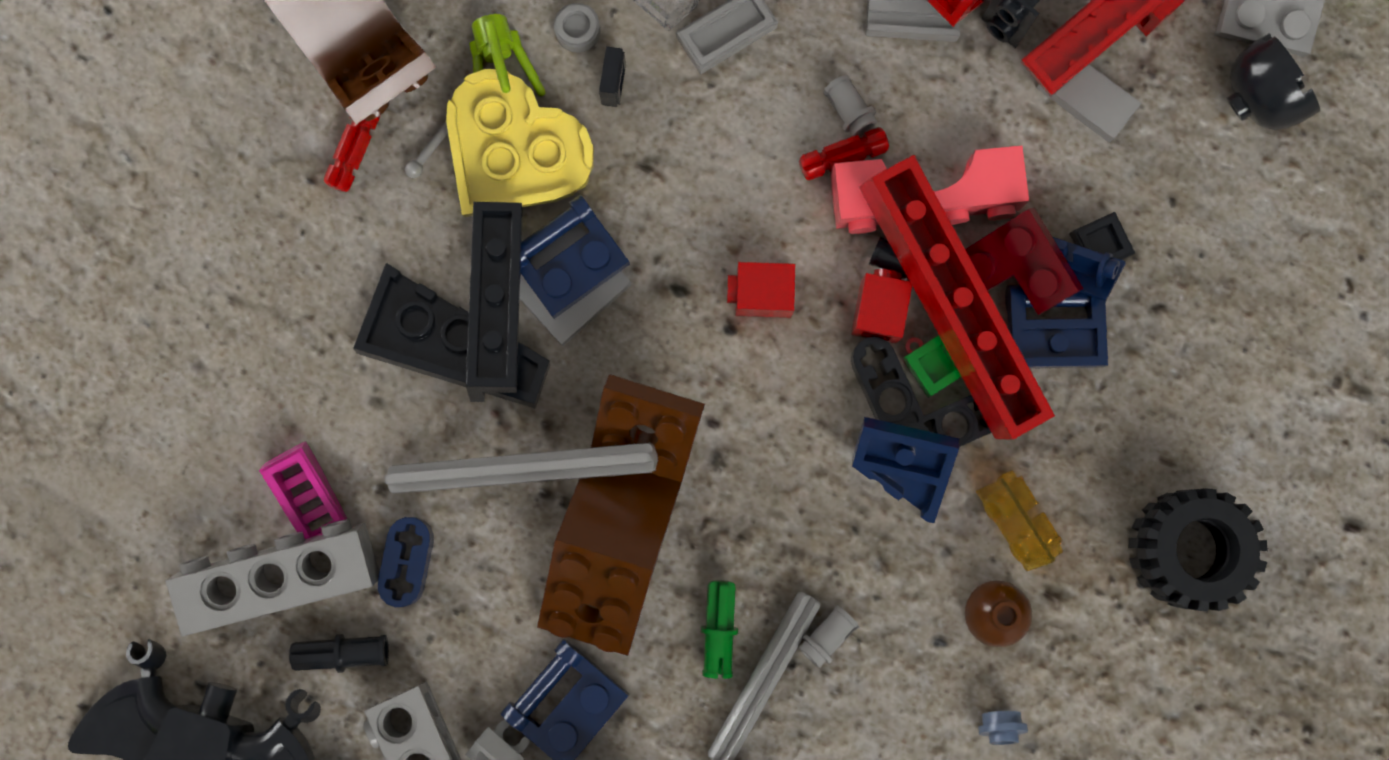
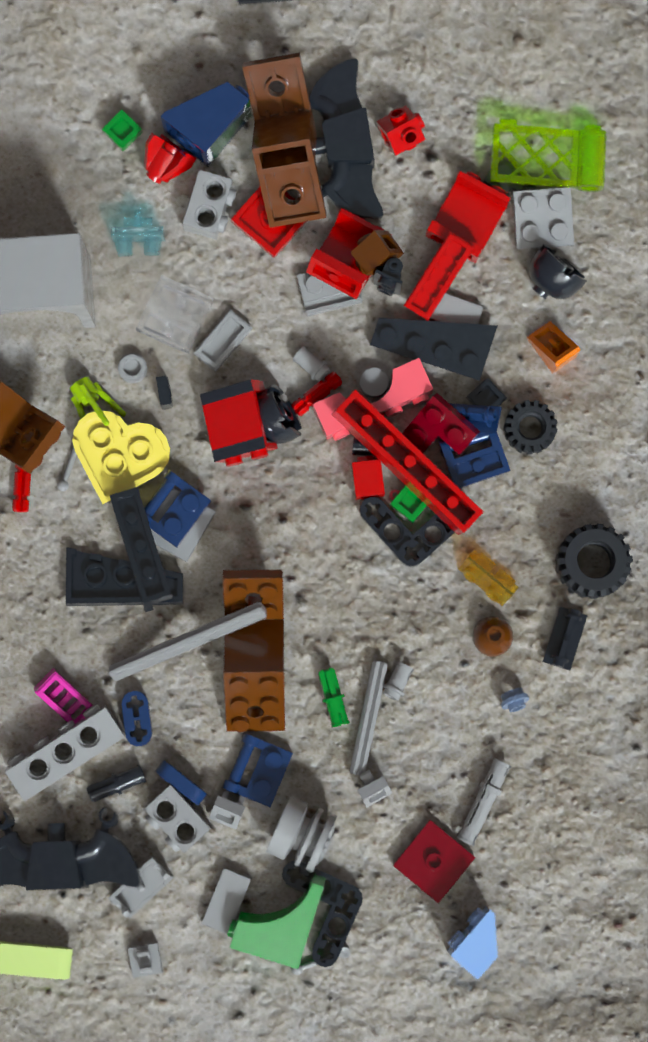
camera: 20 degrees left, 0 degrees up
red brick [727,262,795,318] -> none
dark blue wing [852,417,959,523] -> none
none -> dark blue beam [155,760,207,806]
none -> red panel [200,379,278,467]
none -> black cylinder [257,385,302,444]
none -> light grey tile [360,368,389,398]
none -> black wing [370,318,498,381]
none -> black tyre [504,400,558,455]
none -> orange slope [527,321,580,374]
none -> black hinge [542,607,588,671]

